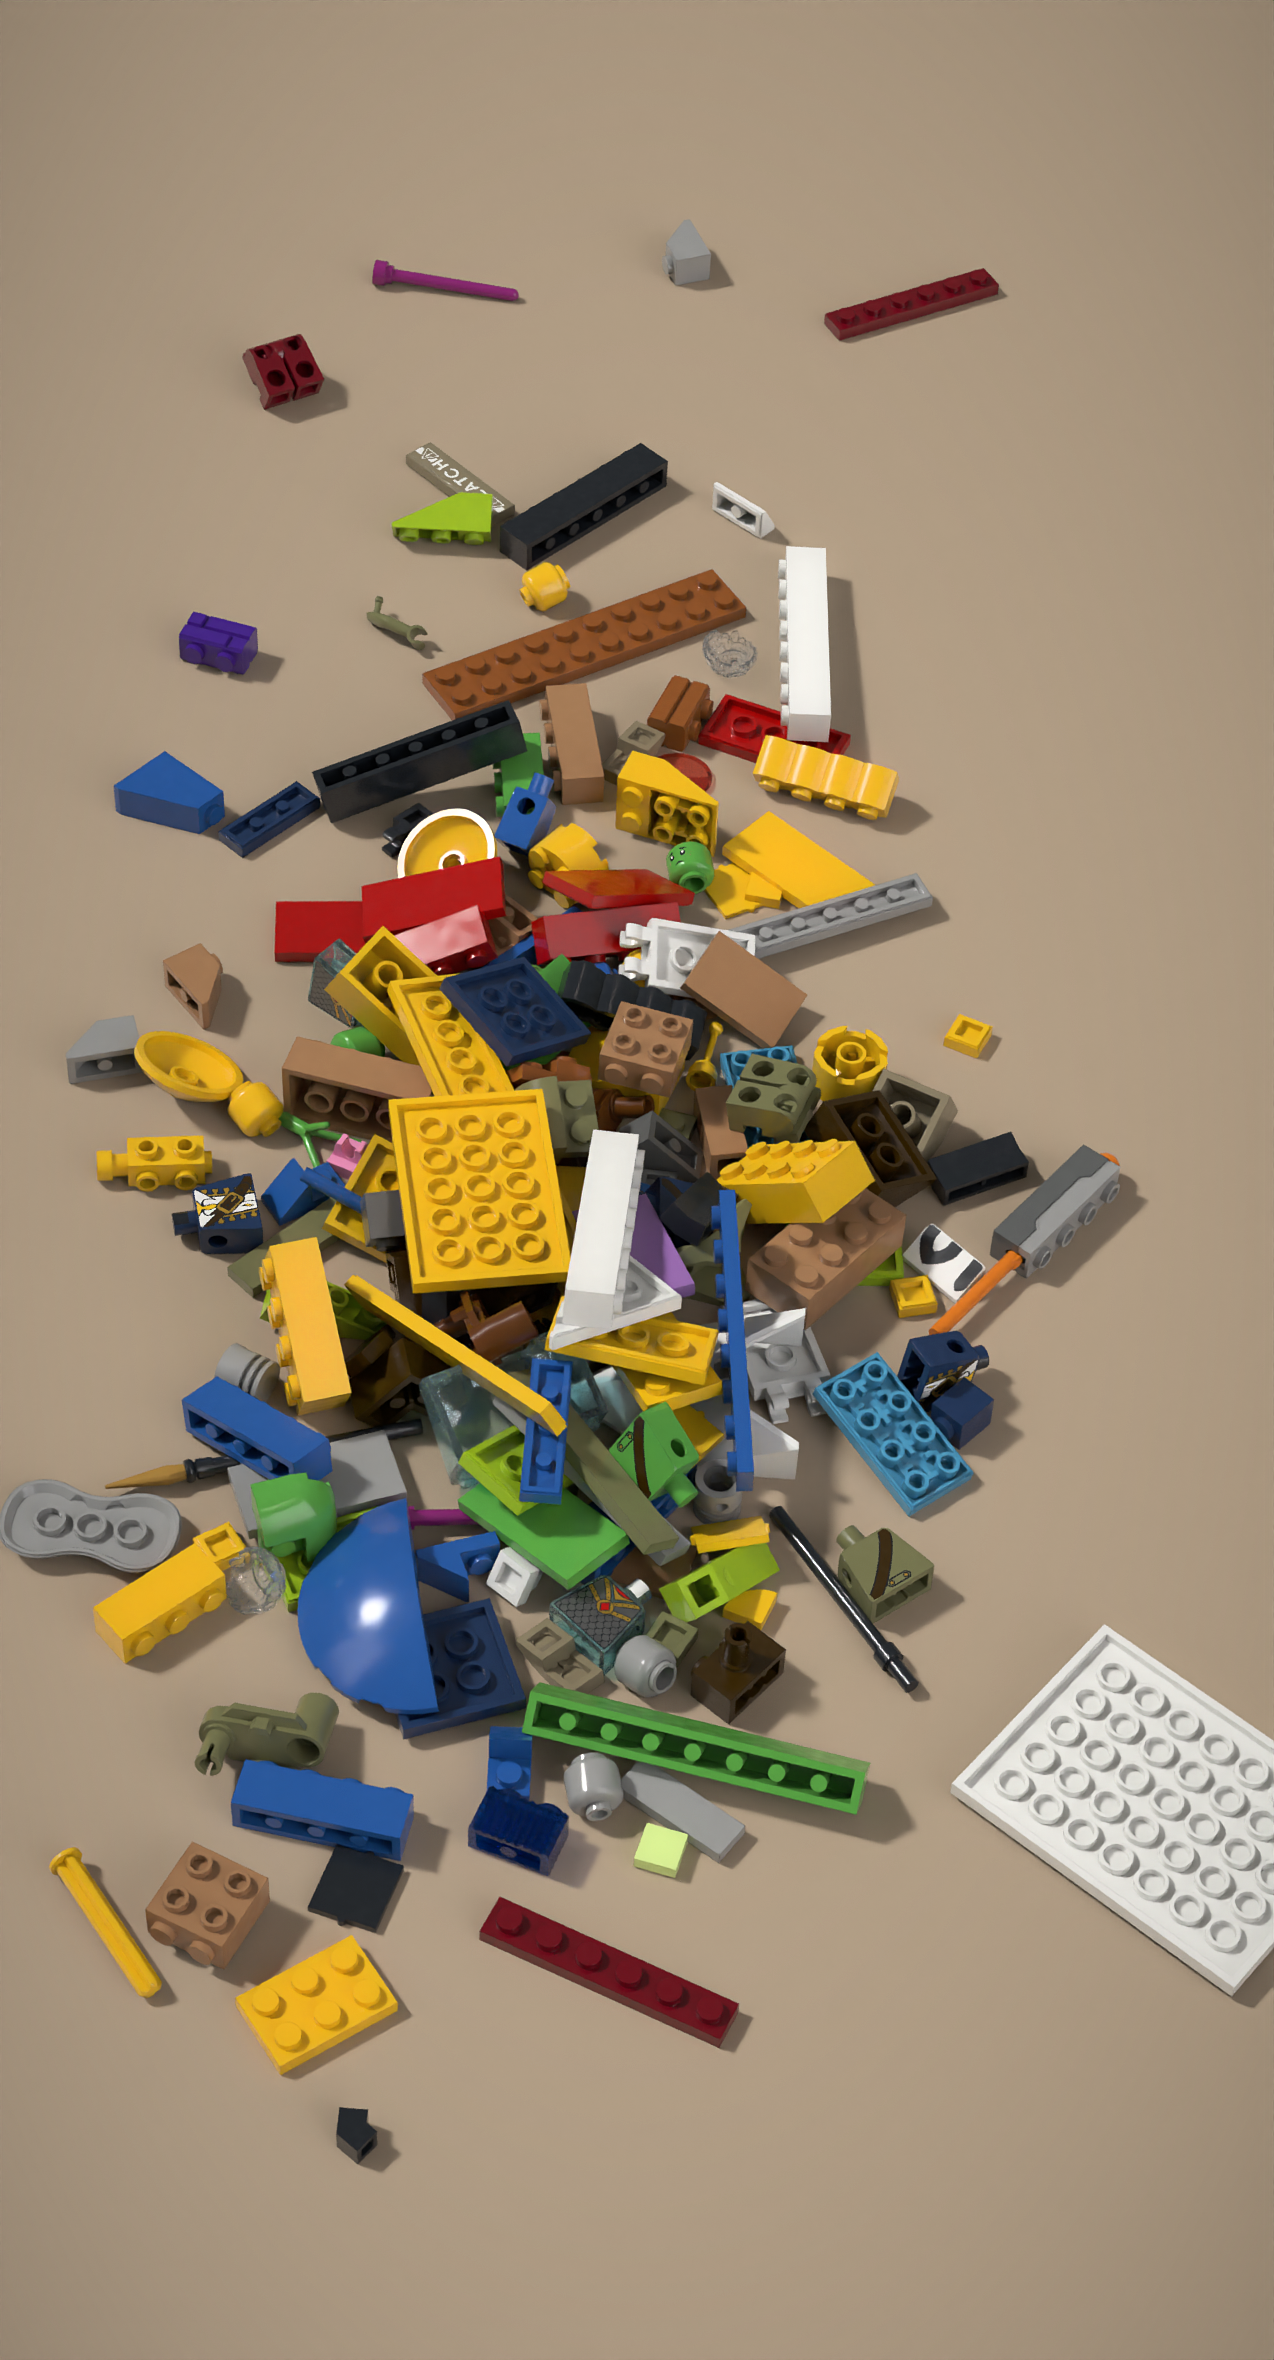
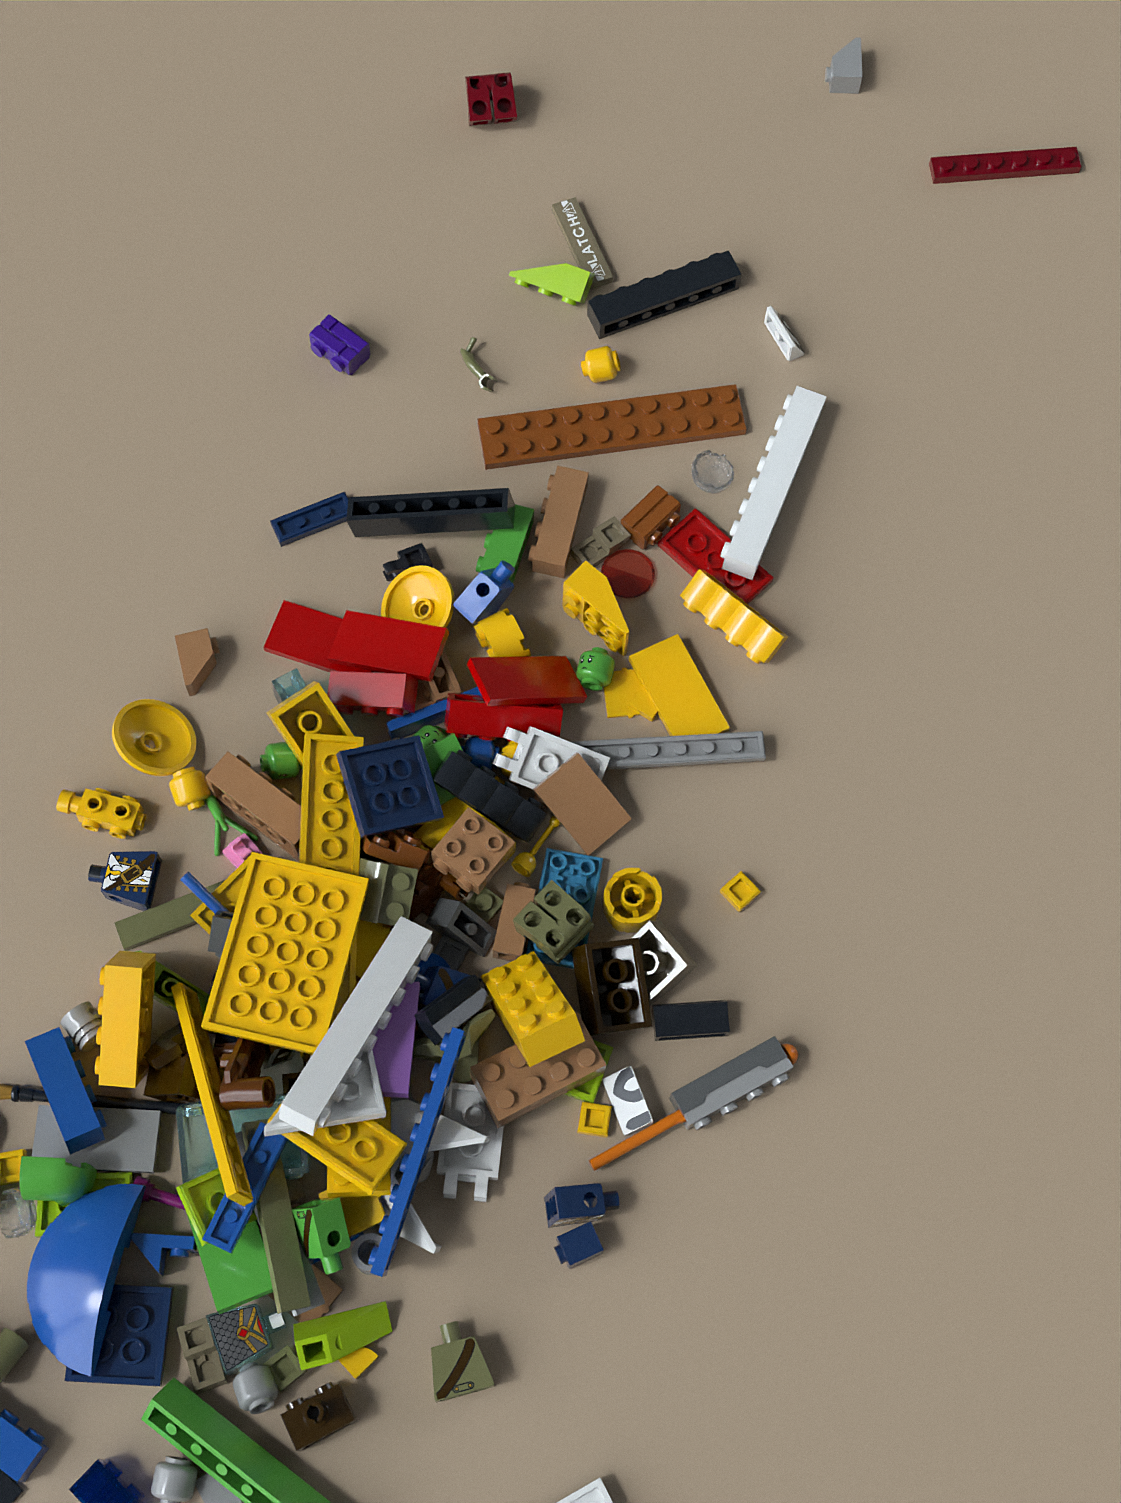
camera: 20 degrees right, 20 degrees up
light grey slope [66,1015,143,1084] -> none
blue slope [114,751,225,834] -> none
blue slope [261,1158,345,1226] -> none
magenta piece [372,260,519,301] -> none
white tile [486,1547,543,1607] -> none
blue slope [486,1726,533,1805] -> none
yellow piece [690,1516,770,1554] -> none
black bar [769,1506,919,1693] -> none
dark azure tile [812,1352,974,1517] -> none

